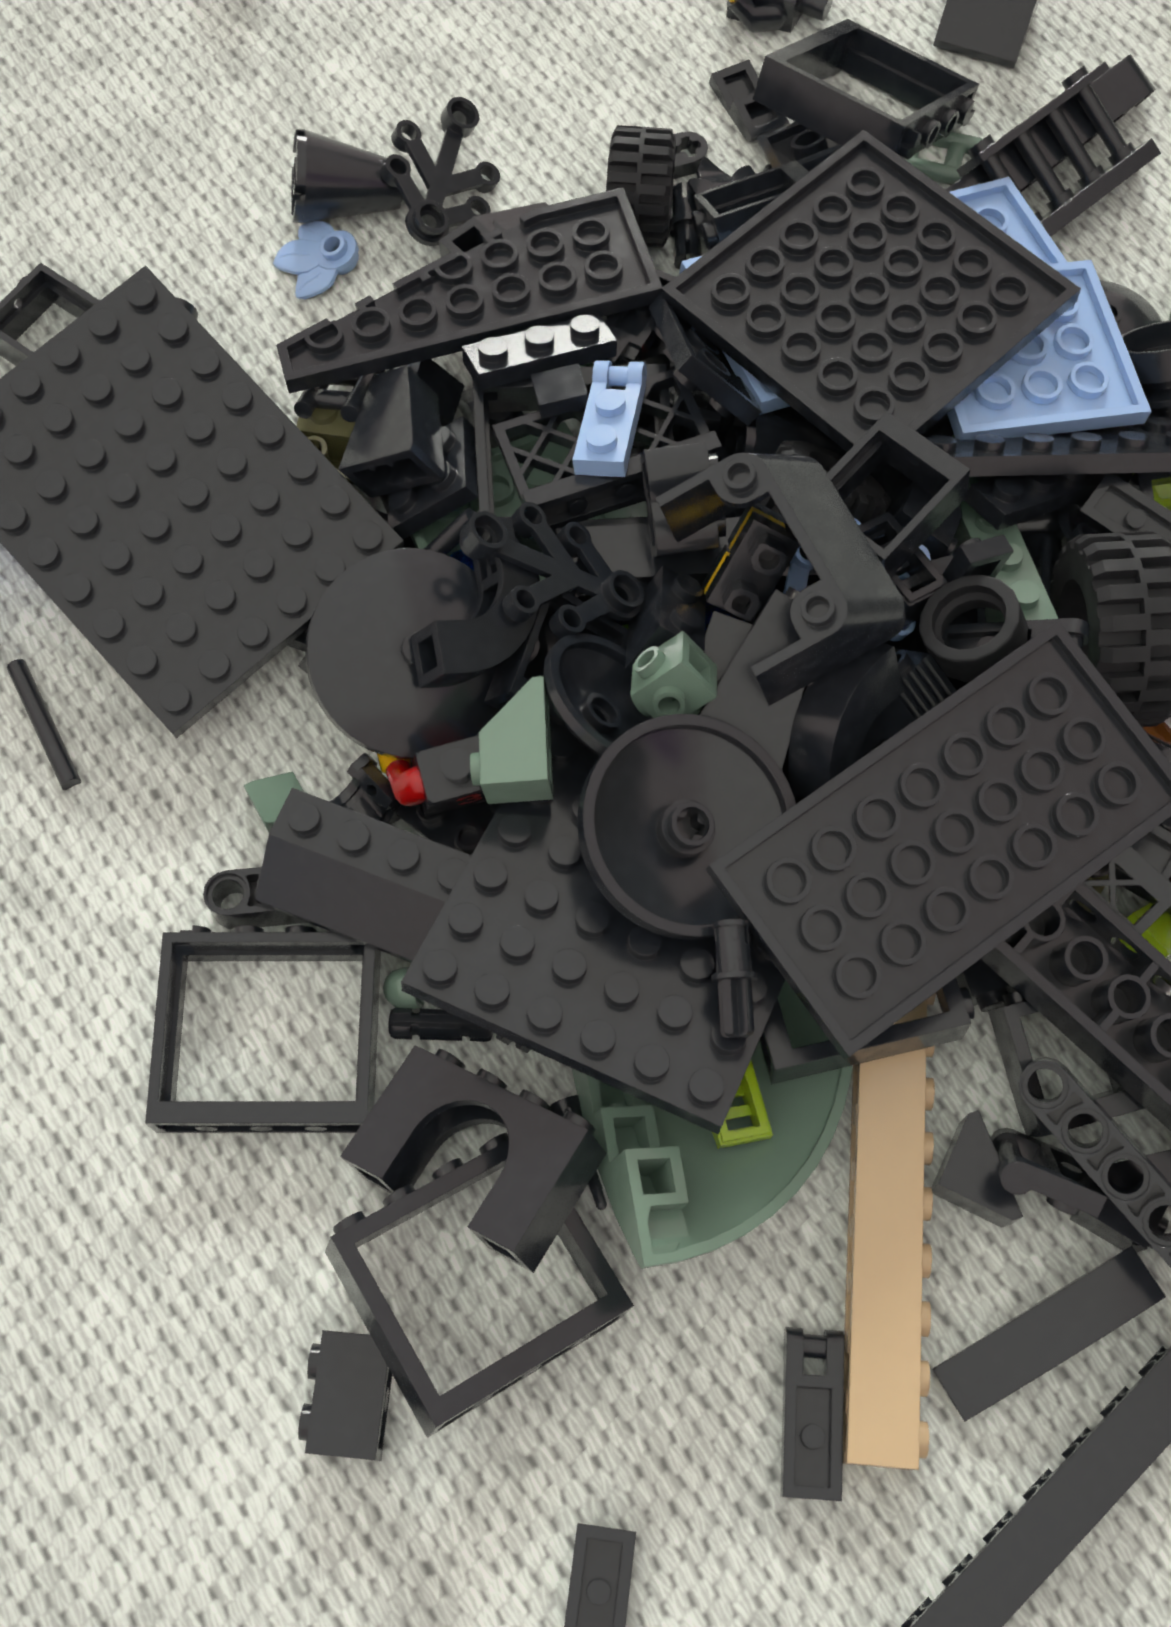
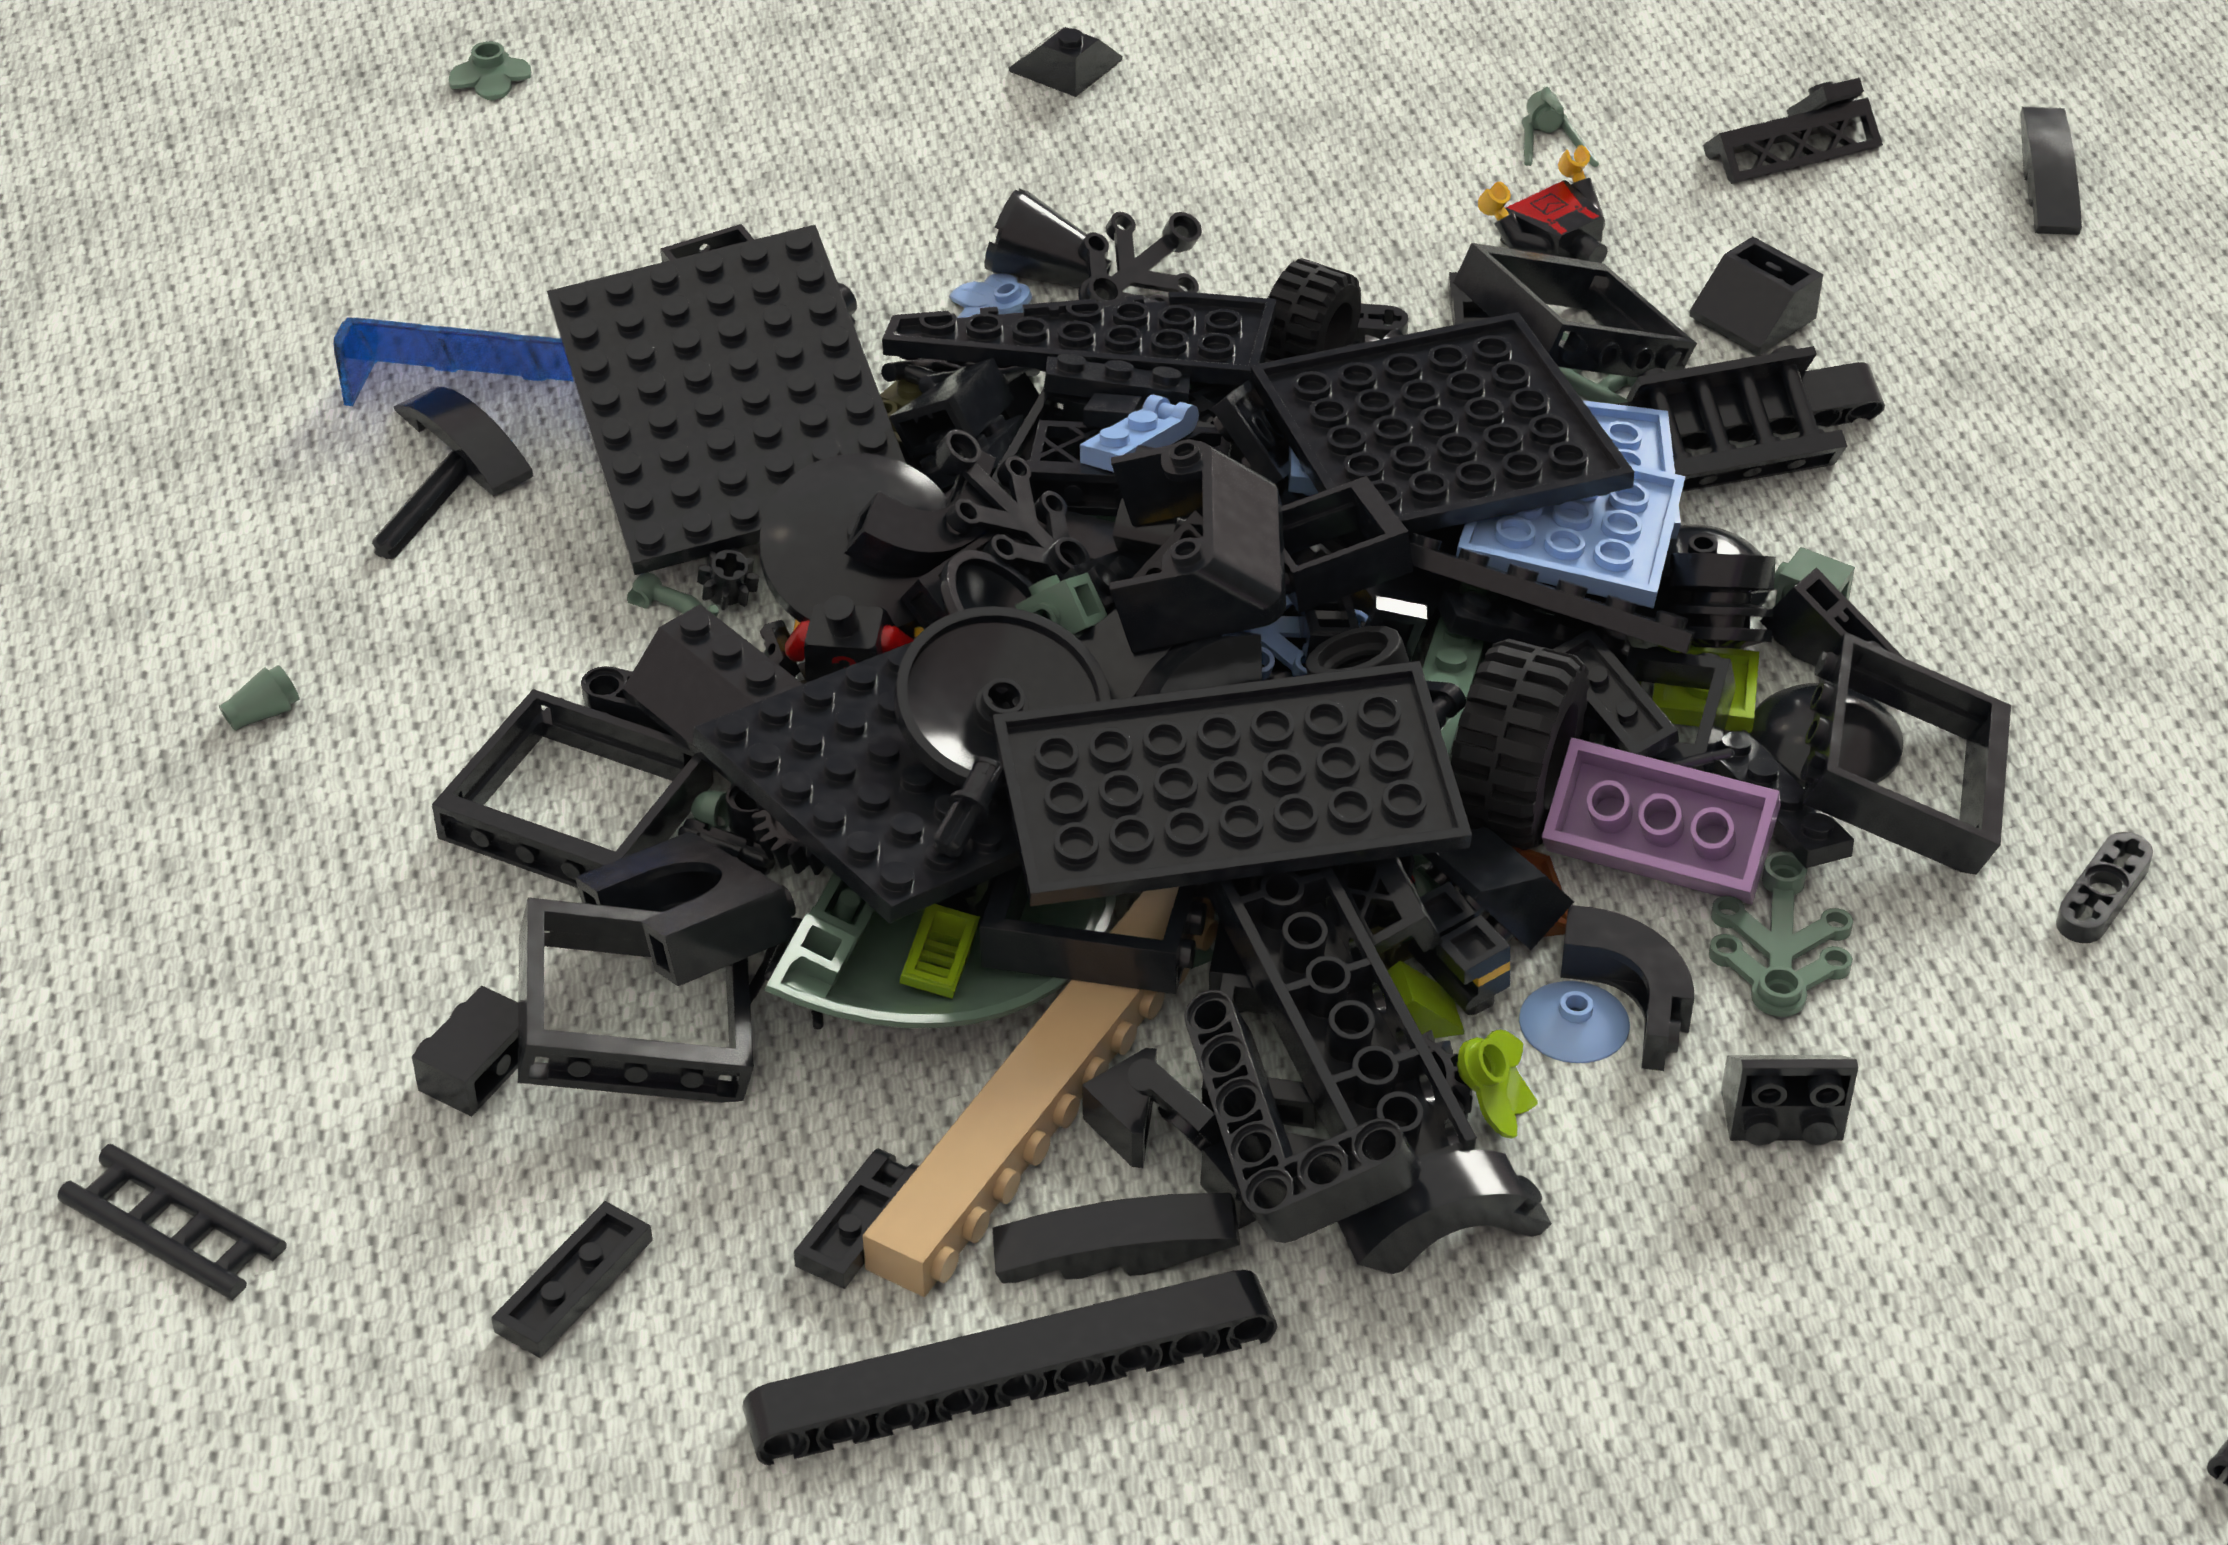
camera: 25 degrees right, 25 degrees down
black bar [6,659,81,790] -> none
sand green slope [470,676,553,804] -> none
none -> sand green piece [627,572,719,617]
none -> black gear [697,547,759,610]

